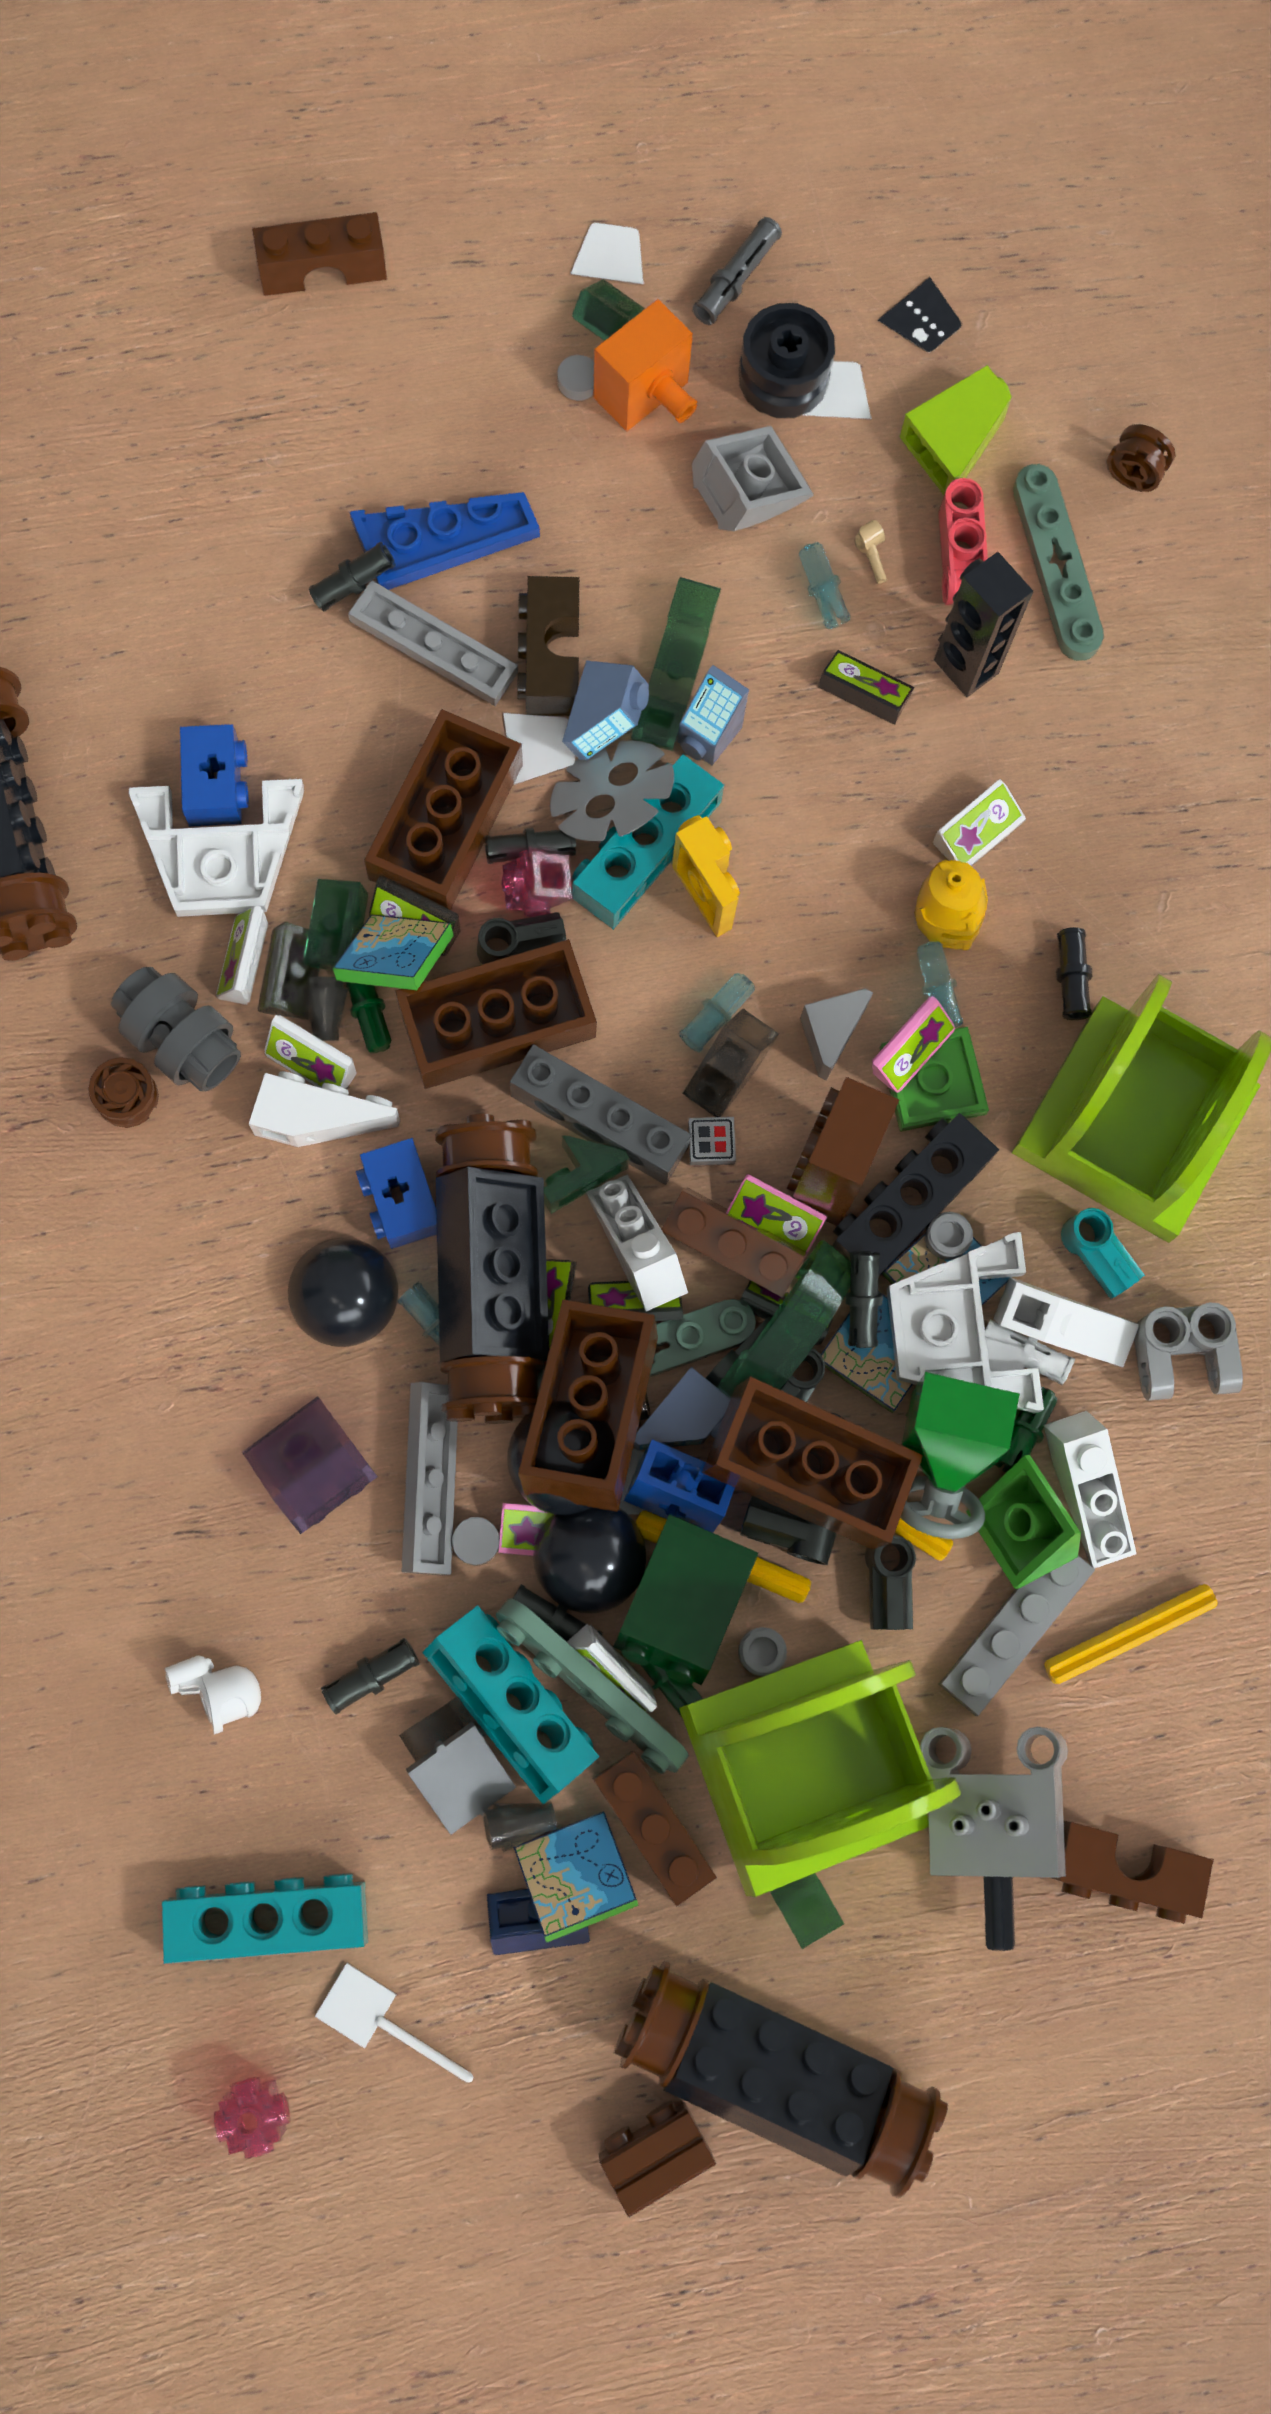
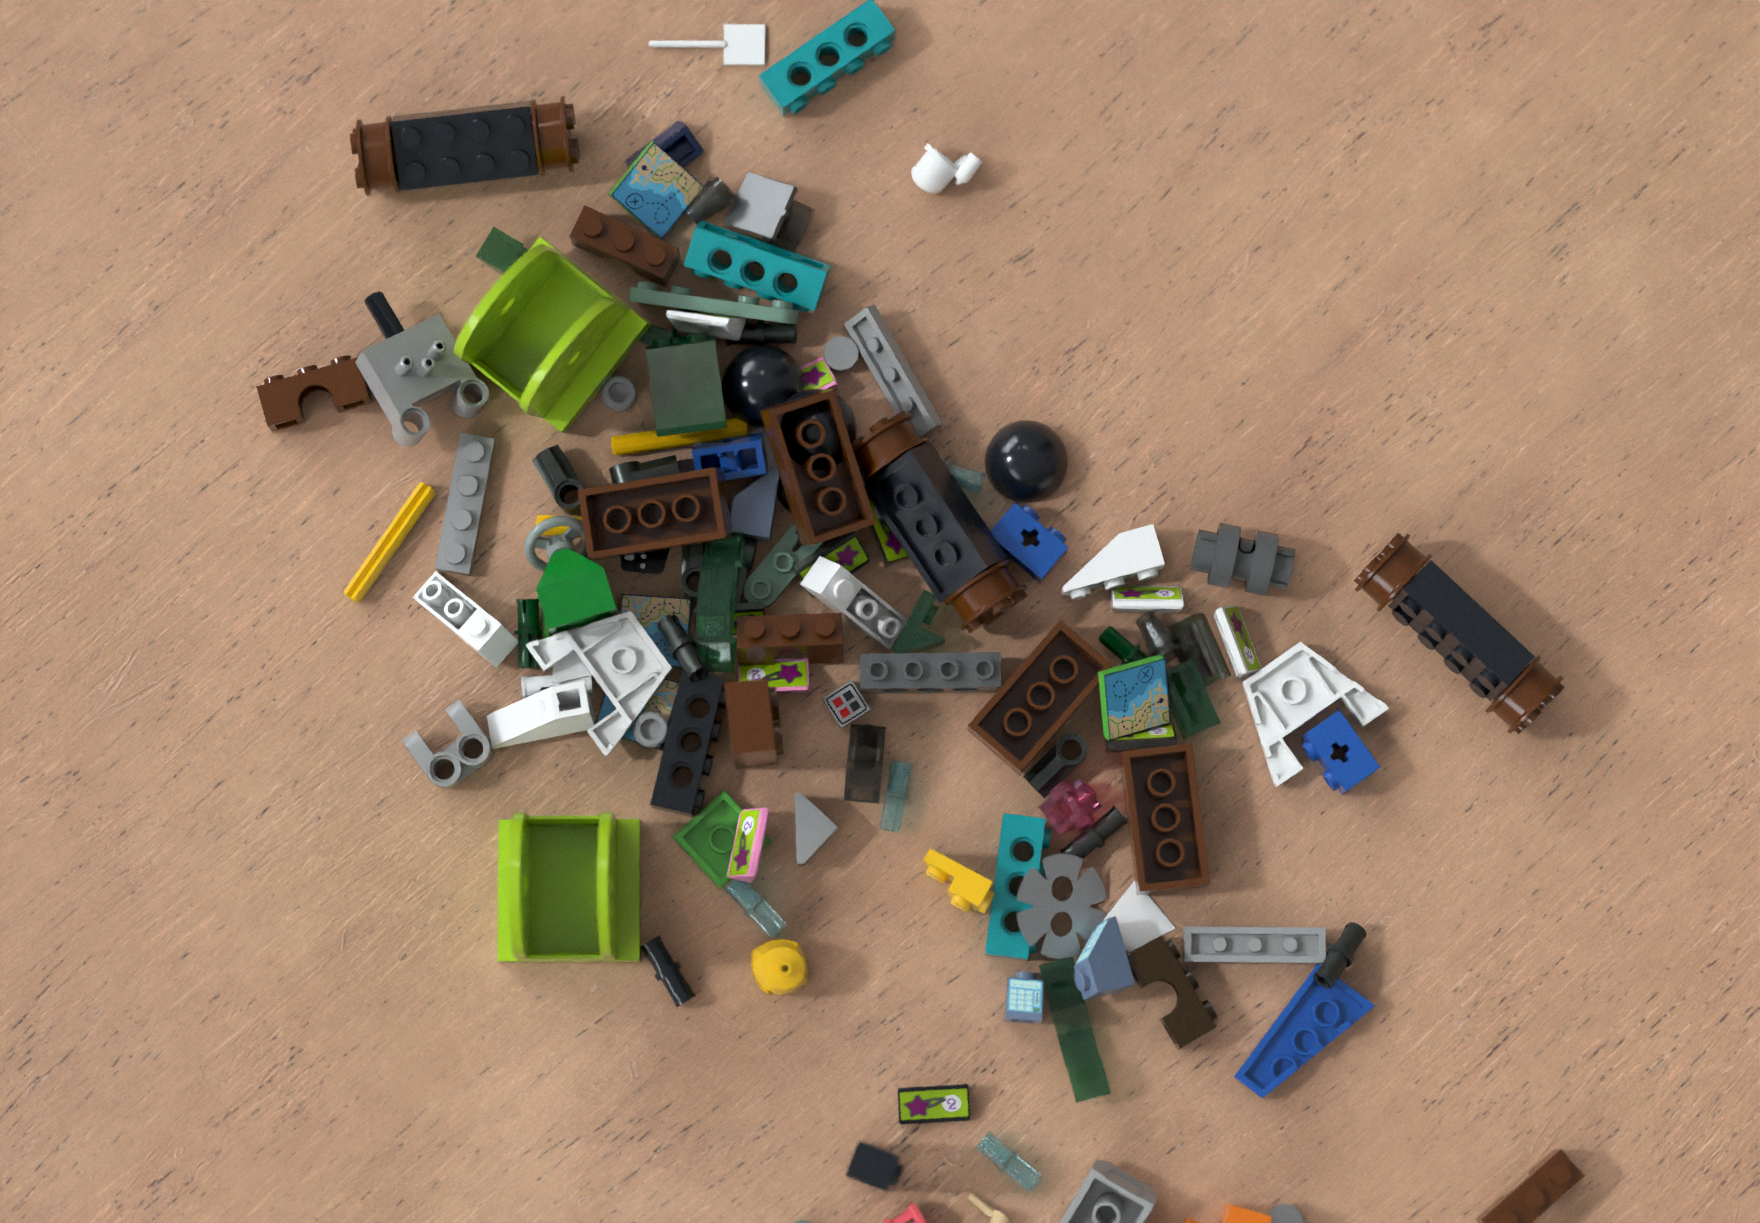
camera: 155 degrees right, 5 degrees up
reddish brown wheel [88,1057,159,1128] -> none
clear purple slope [242,1396,378,1534] -> none
pearl dark grey pin [321,1638,420,1714] -> none
reddish brown brick [599,2101,716,2217] -> none
slope [933,779,1026,866] -> none
bright green slope [966,1455,1081,1589] -> none
teal piece [1061,1208,1145,1299] -> none

